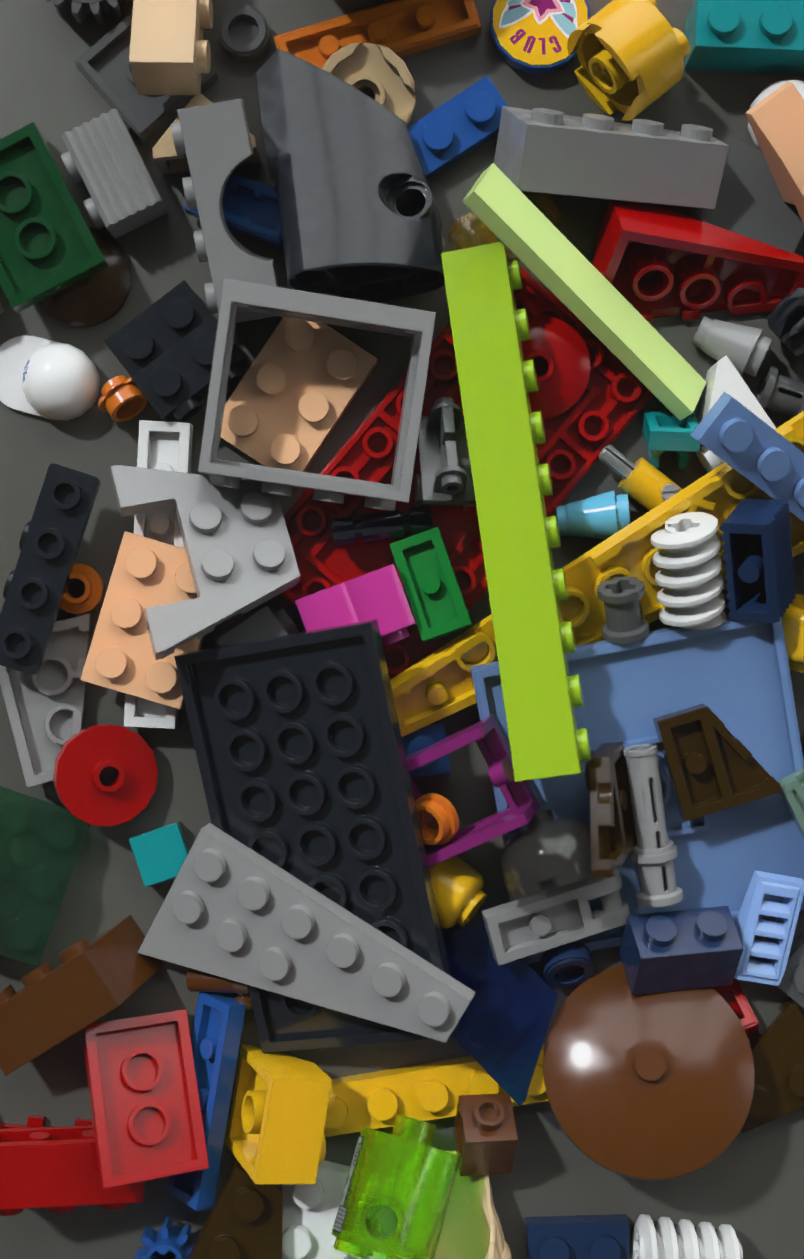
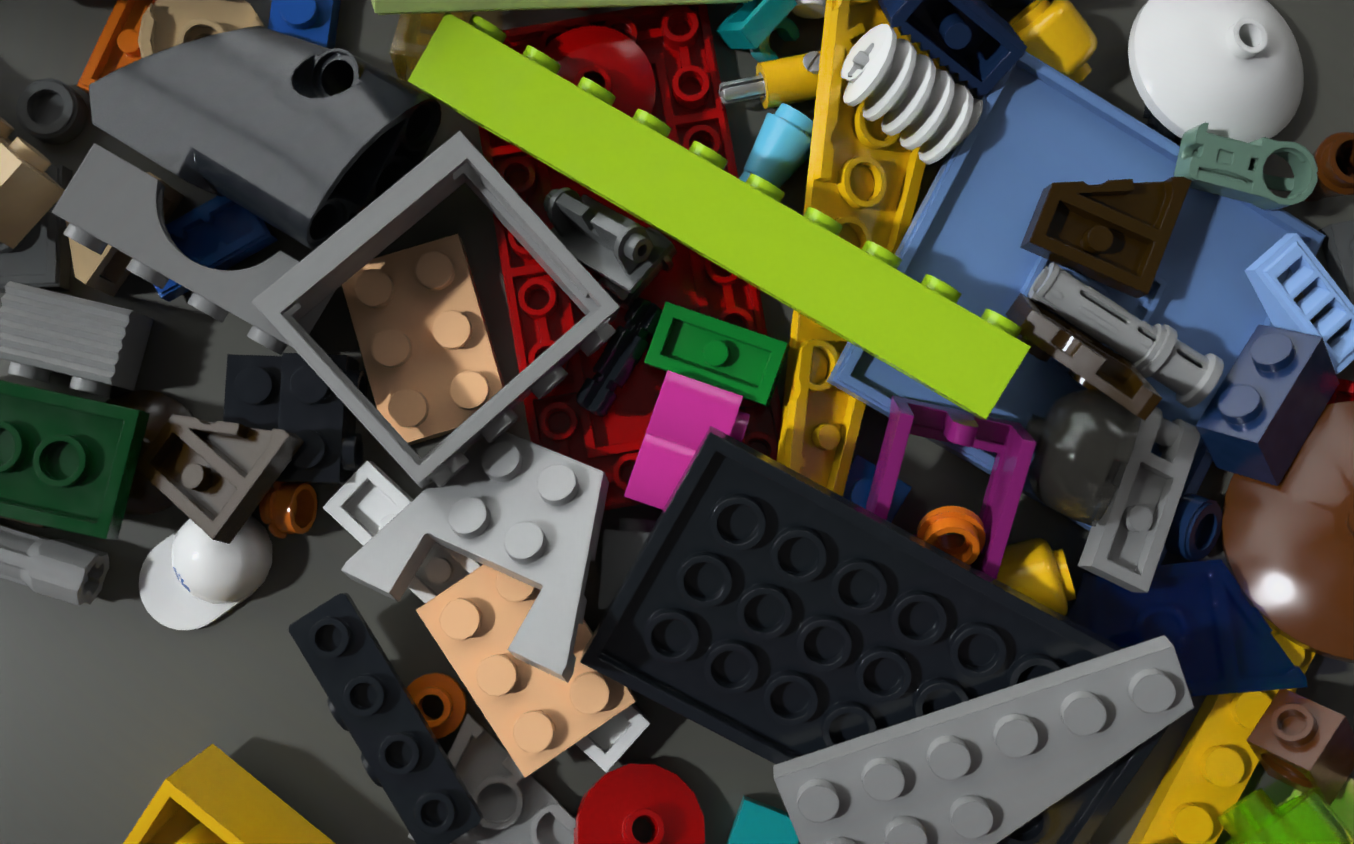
camera: 50 degrees left, 5 degrees down
dark grey bush [597,576,650,644] -> none
none -> dark brown wing [136,414,305,544]

